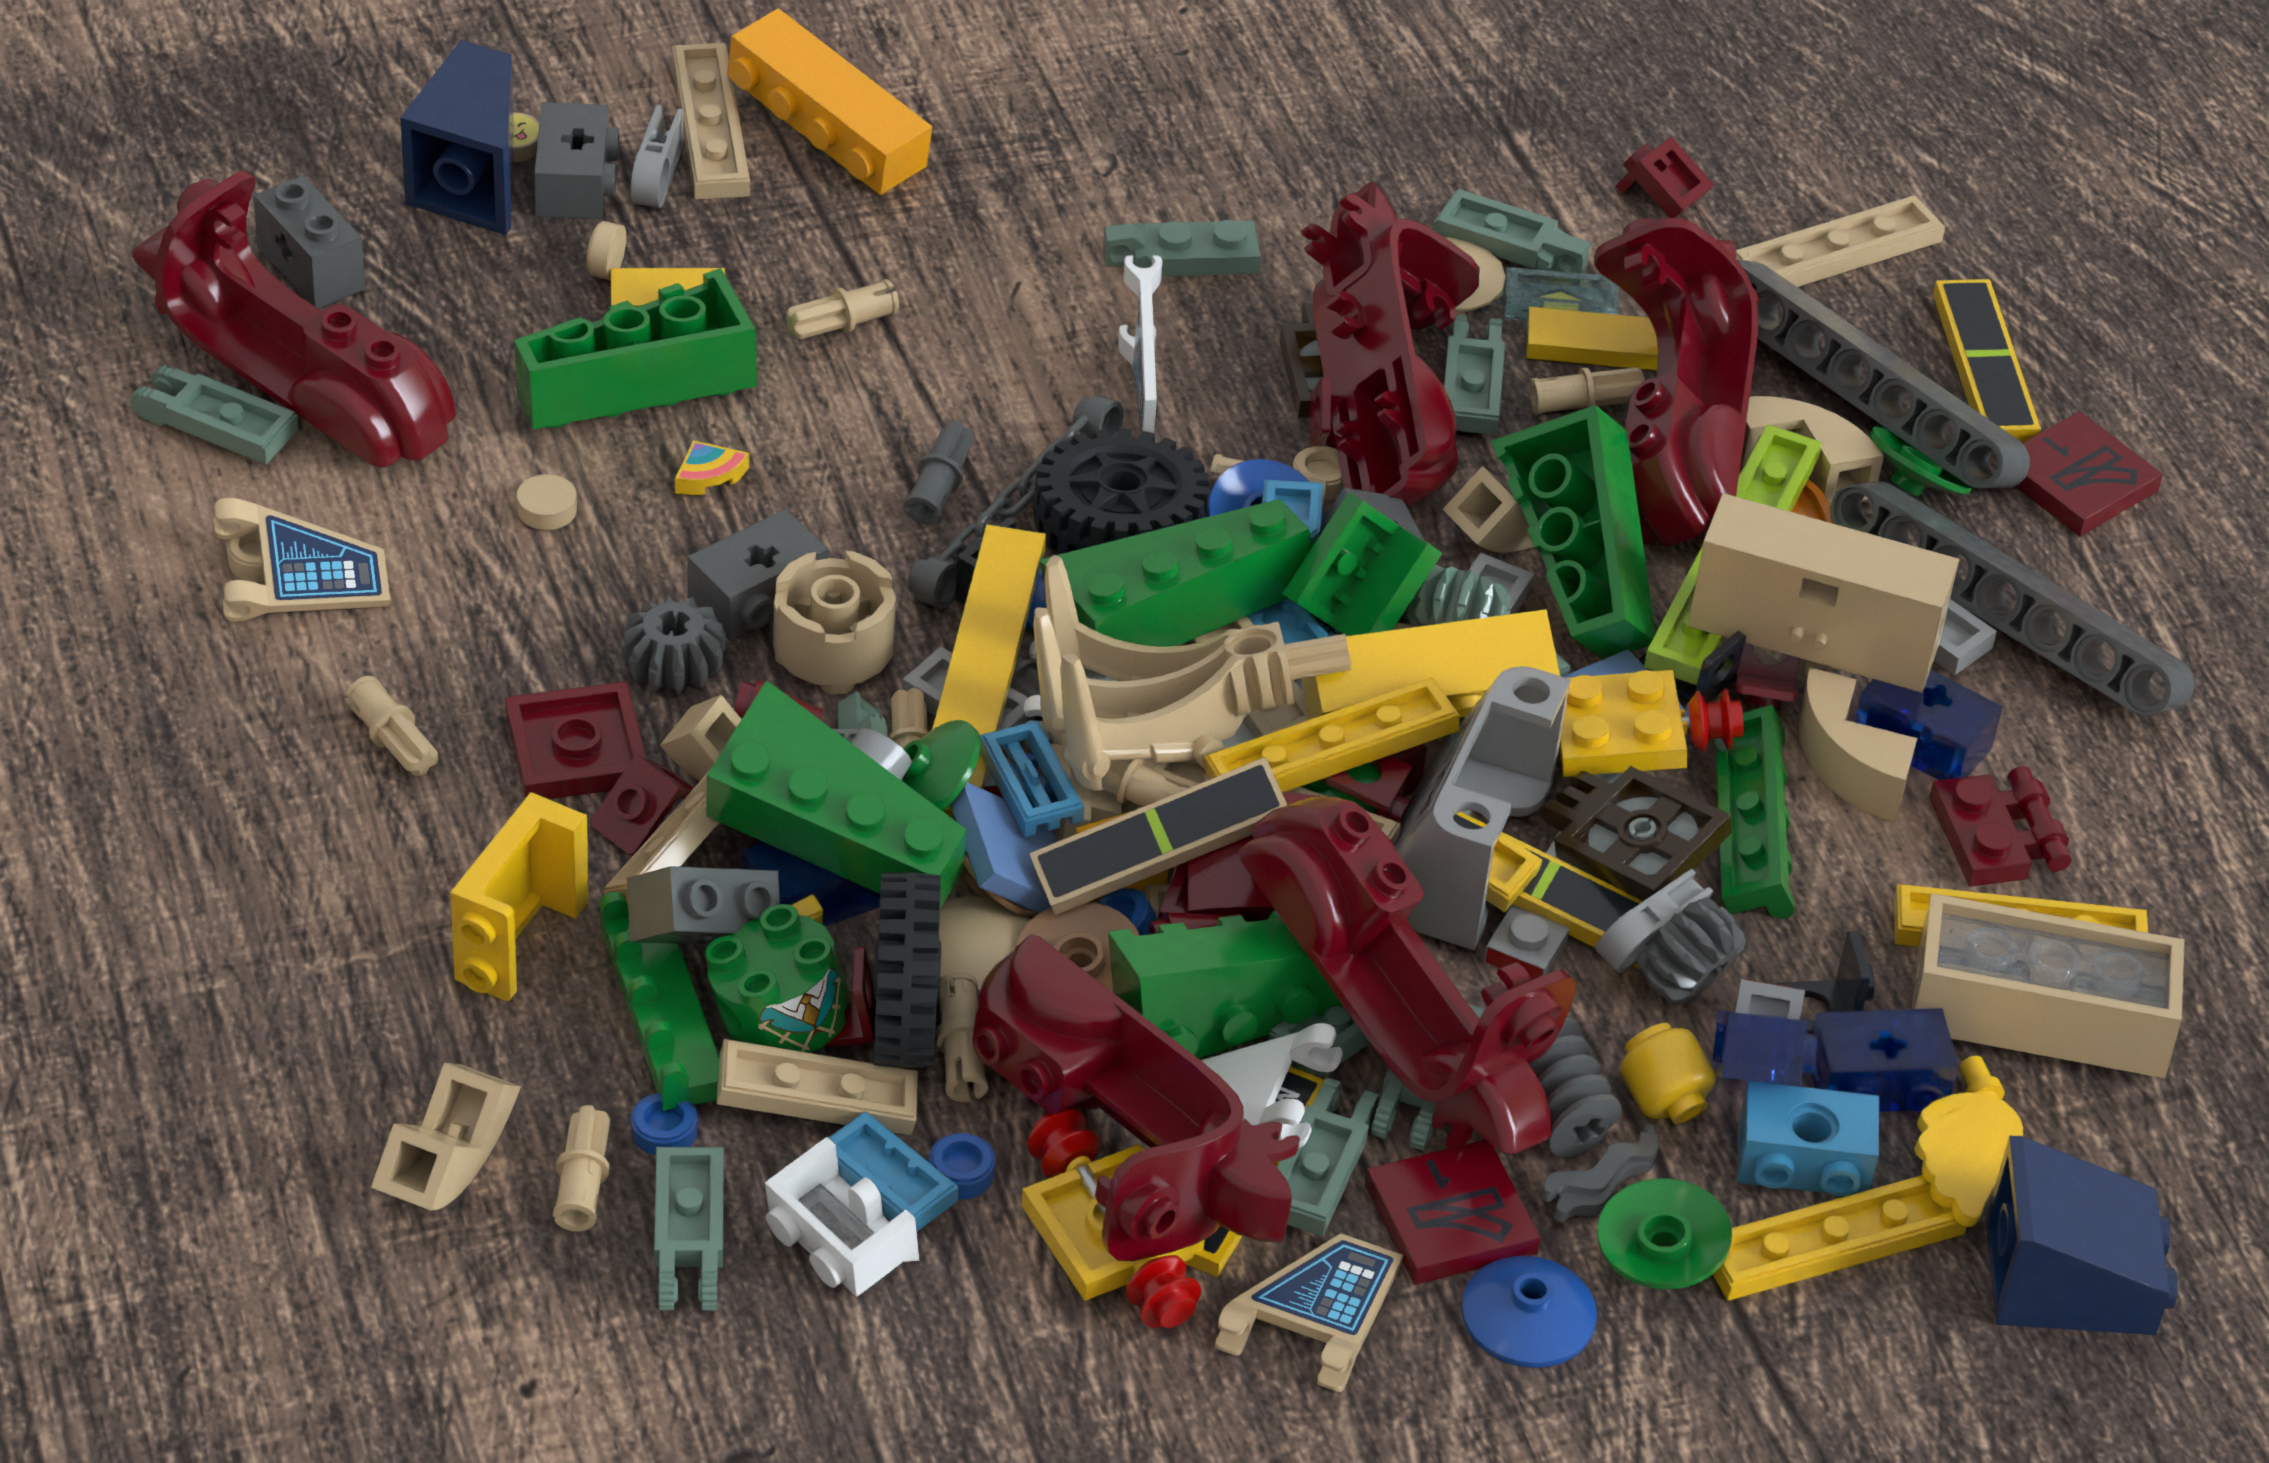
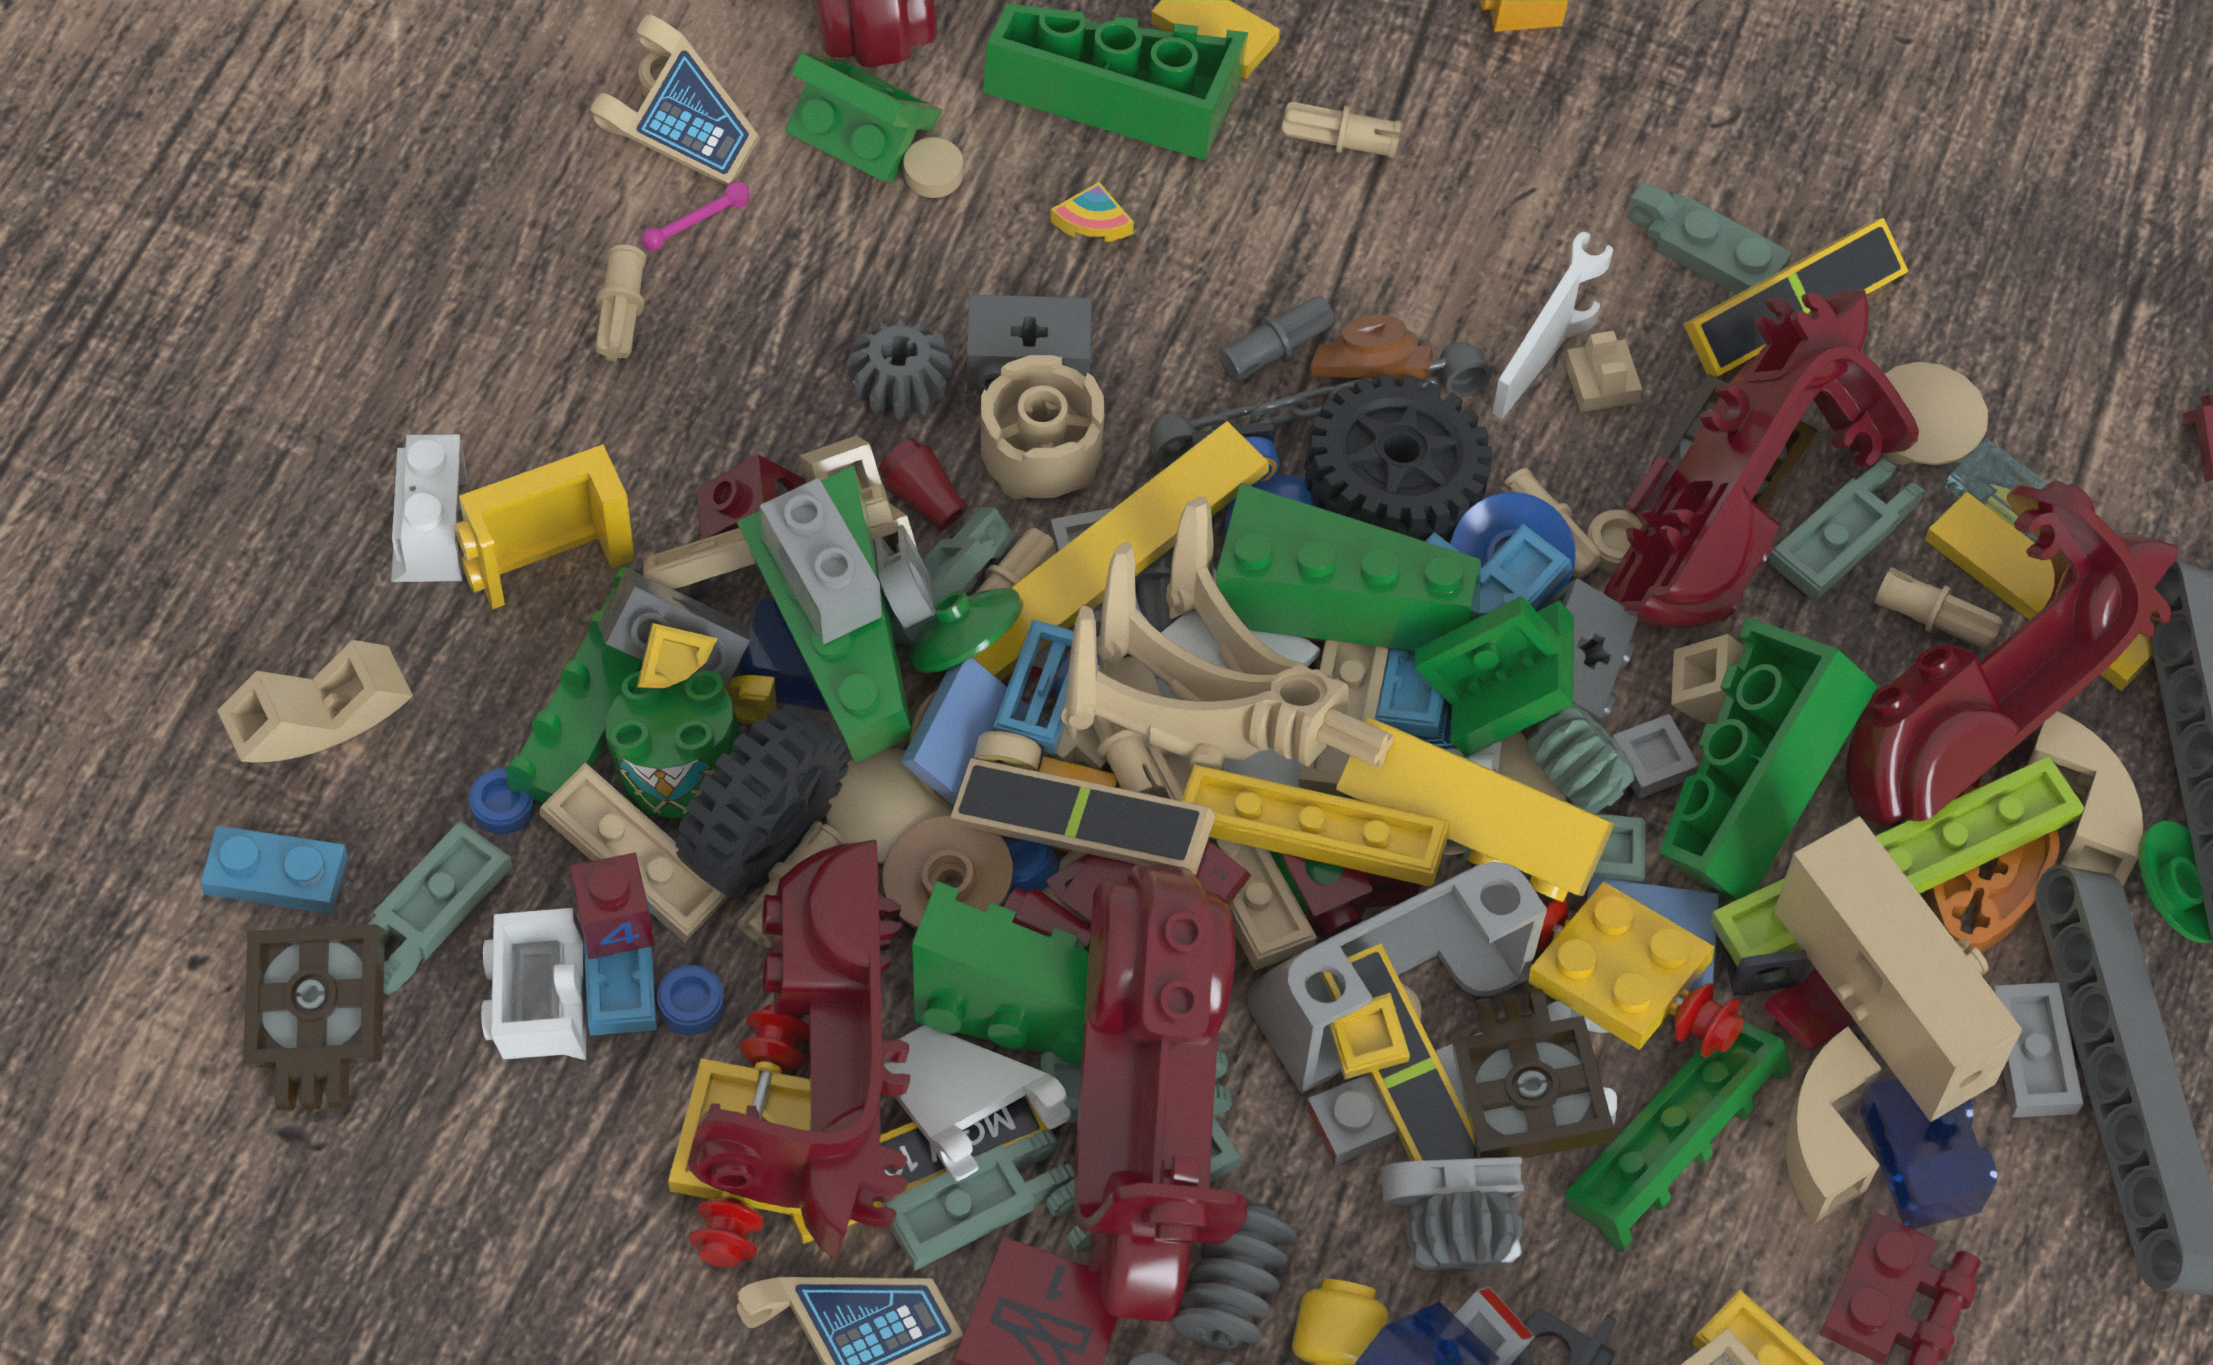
camera: 40 degrees right, 15 degrees up
dark red tile [505,681,646,799] -> none
tan axle [553,1105,610,1231] -> none
sand green hinge [1433,189,1590,280] -> none
none -> dark azure piece [200,826,348,914]
none -> dark brown piece [243,924,385,1111]
none -> white window [391,434,468,582]
none -> dark red brick [570,852,654,960]
none -> yellow tile [637,623,717,688]
none -> dark pink hinge [641,182,749,251]
none -> light grey brick [760,478,882,645]
none -> green bracket [785,53,942,183]
none -> tan tile [974,731,1042,771]
none -> dark orange piece [1310,315,1433,379]
none -> tan tile [1564,331,1642,413]
none -> black tile [1683,218,1909,377]

